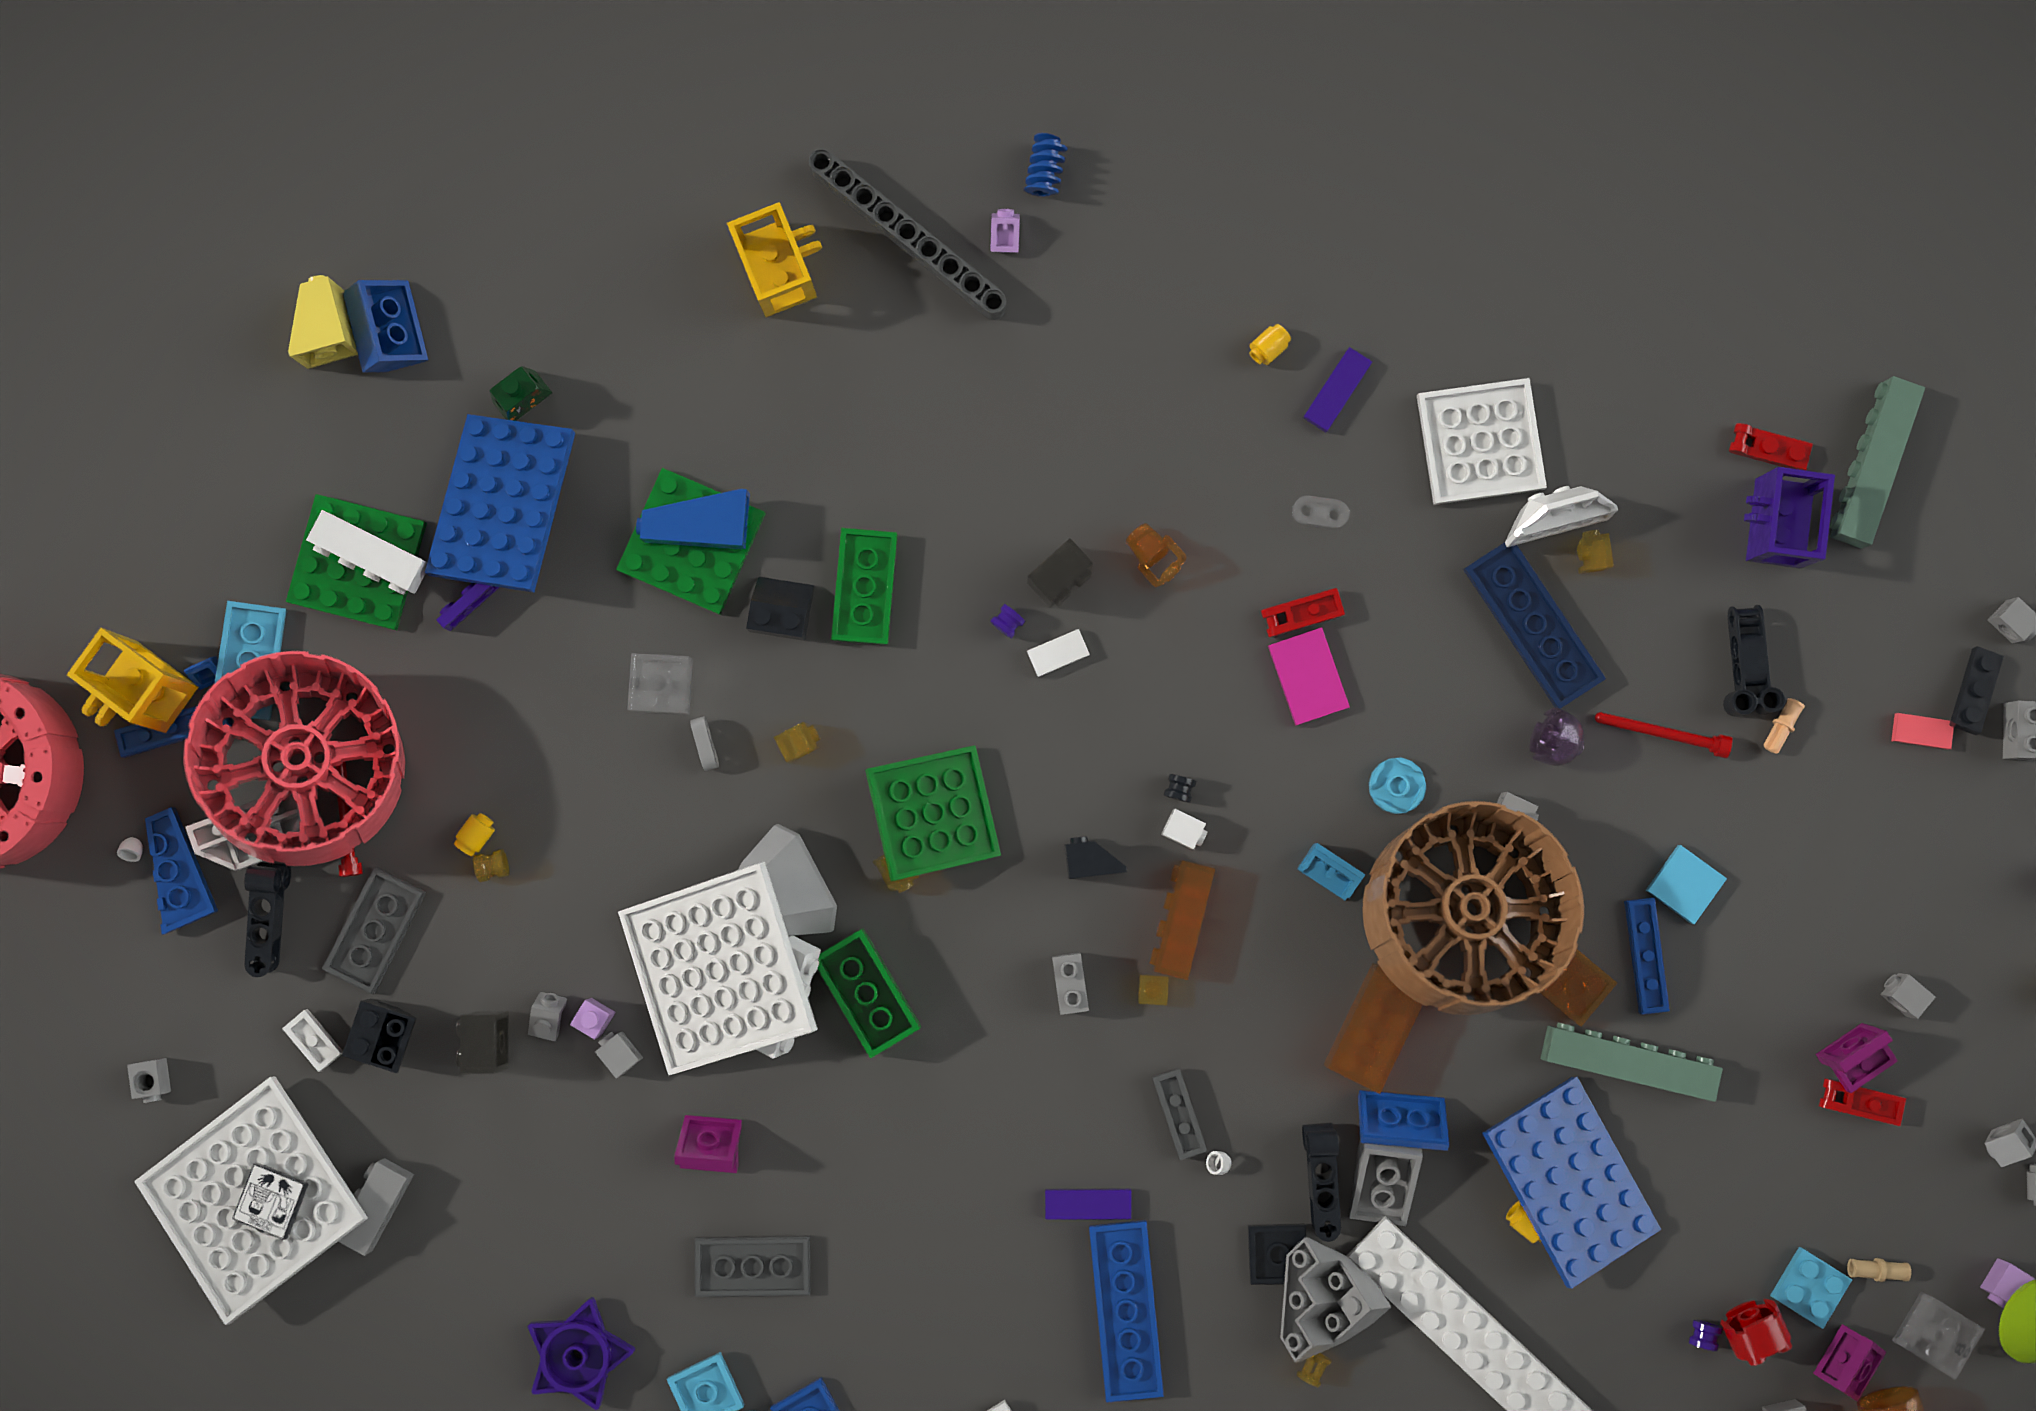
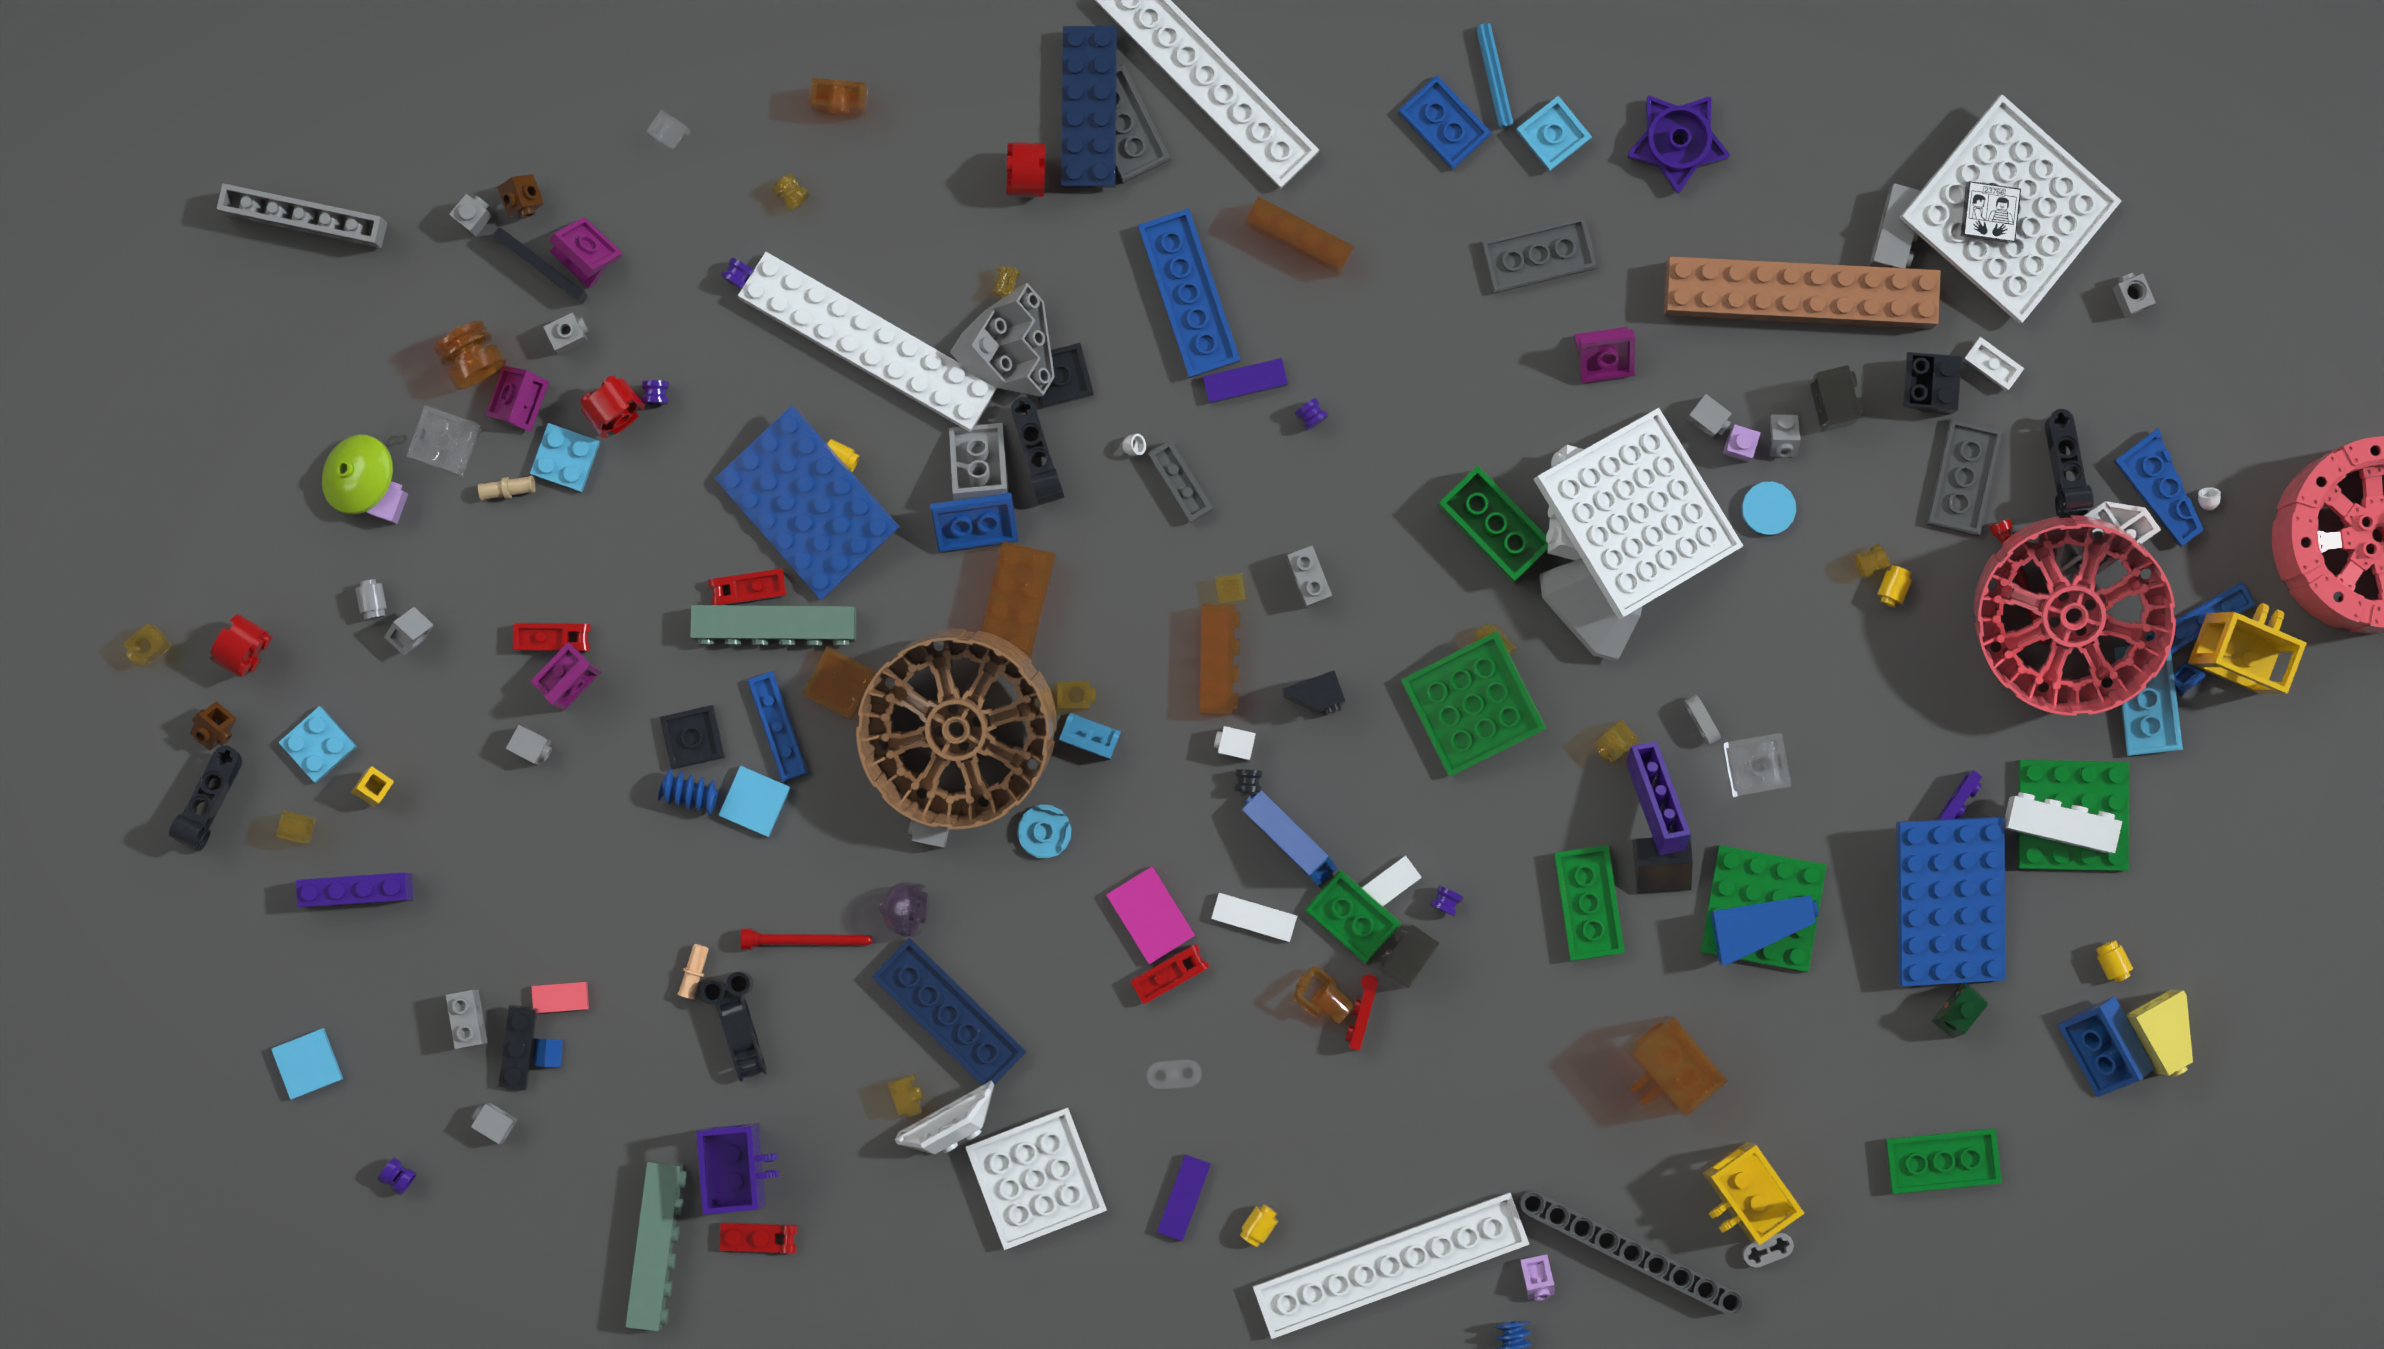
camera: 170 degrees right, 0 degrees up
none -> blue slope [533,1038,563,1067]
none -> blue piece [658,769,718,815]
none -> black tile [660,705,725,770]
none -> red plate [708,568,787,605]
none -> clear yellow brick [1057,681,1096,710]
none -> white tile [1211,893,1297,942]
none -> slope [1242,790,1338,887]
none -> clear orange brick [1245,196,1354,275]
none -> white plate [1253,1192,1530,1339]
none -> dark purple wheel [1294,398,1329,431]
none -> green tile [1304,869,1402,964]
none -> red plate [1345,974,1378,1051]
none -> clear orange piece [1625,1016,1728,1117]
none -> dark purple brick [1626,741,1691,855]
none -> nougat brick [1664,257,1940,329]
none -> medium azure tile [1741,481,1796,536]
none -> light grey beam [1742,1232,1794,1268]
none -> green plate [1885,1128,2002,1194]
none -> yellow brick [2096,940,2133,983]

